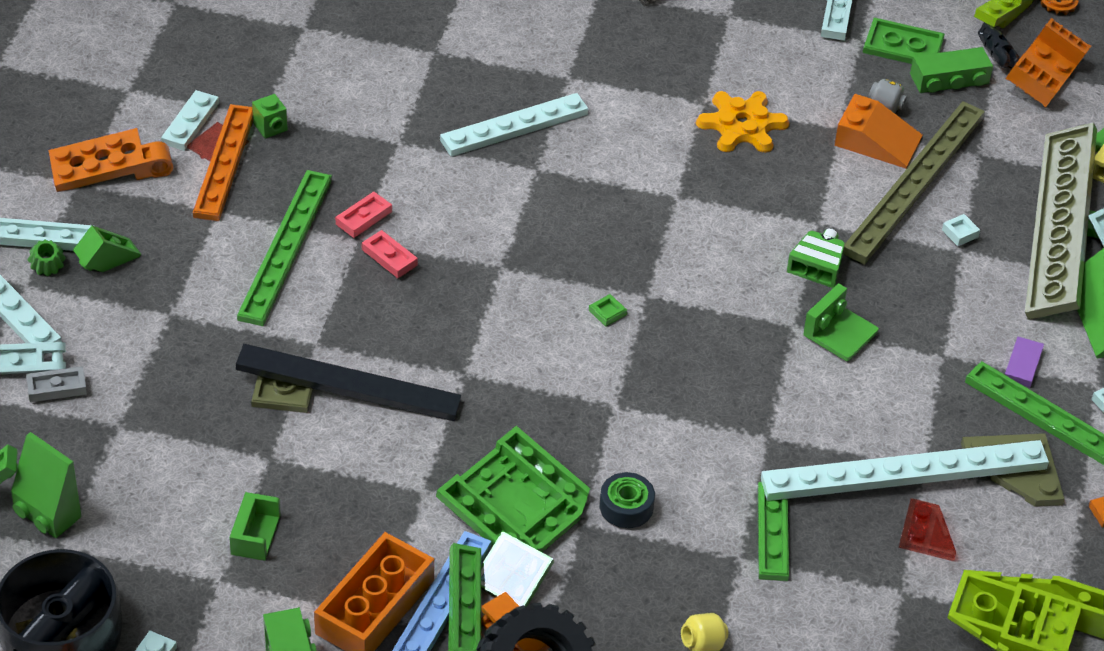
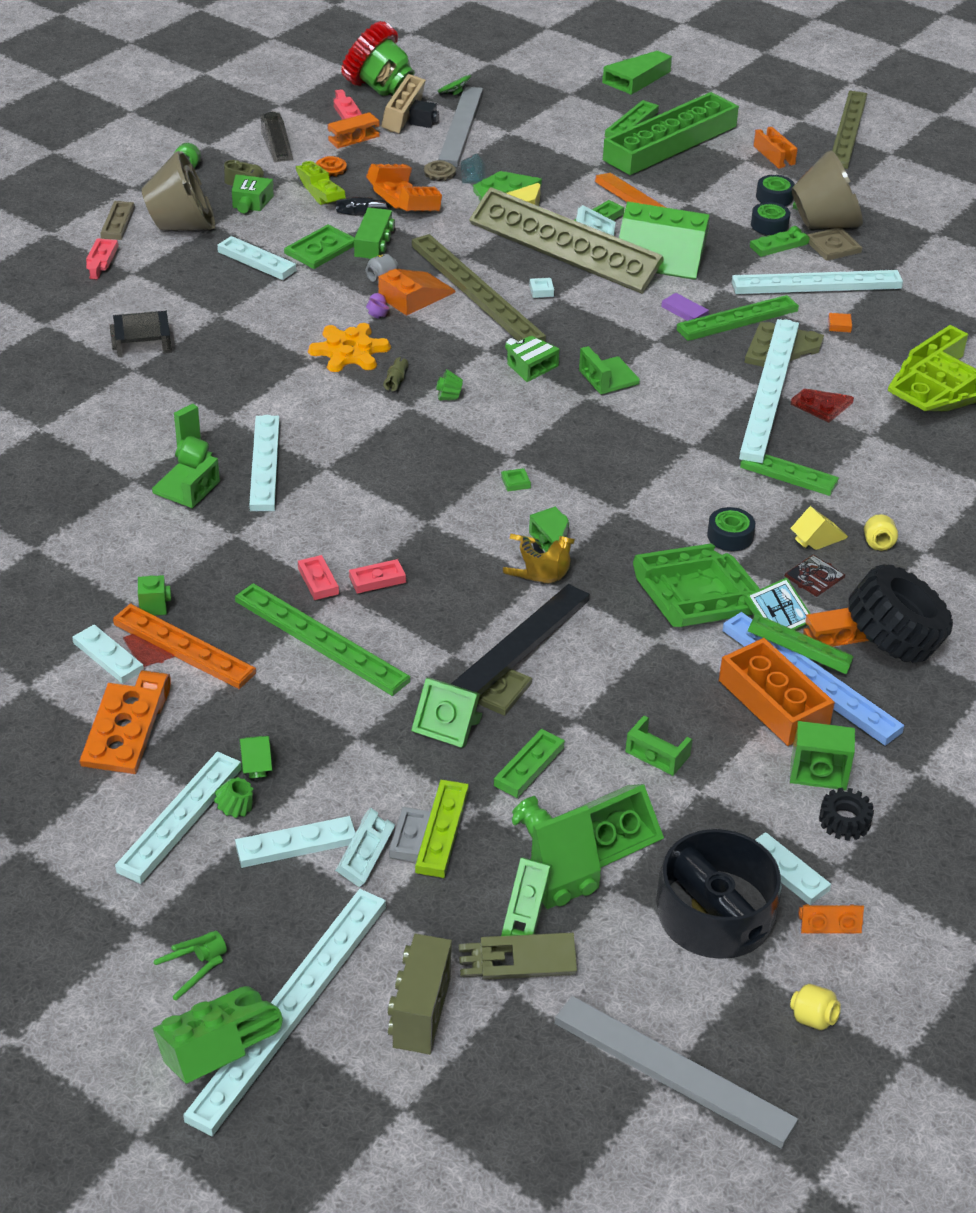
camera: 65 degrees left, 5 degrees down
none -> bright green bracket [152,456,220,508]
none -> bright green tile [174,403,201,446]
none -> bright green head [175,436,212,469]
none -> medium lavender plate [366,293,389,318]
none -> olive pin [383,357,408,391]
none -> bracket [411,677,482,748]
none -> lime plate [415,779,469,878]
none -> bright green piece [436,369,463,400]
none -> bright green plate [494,729,565,798]
none -> pearl gold piece [503,533,575,583]
none -> bright green animal [512,796,553,838]
none -> bright green slope [529,506,569,552]
none -> bright green slope [564,784,664,868]
none -> piece [784,555,845,597]
none -> light yellow slope [790,506,848,550]

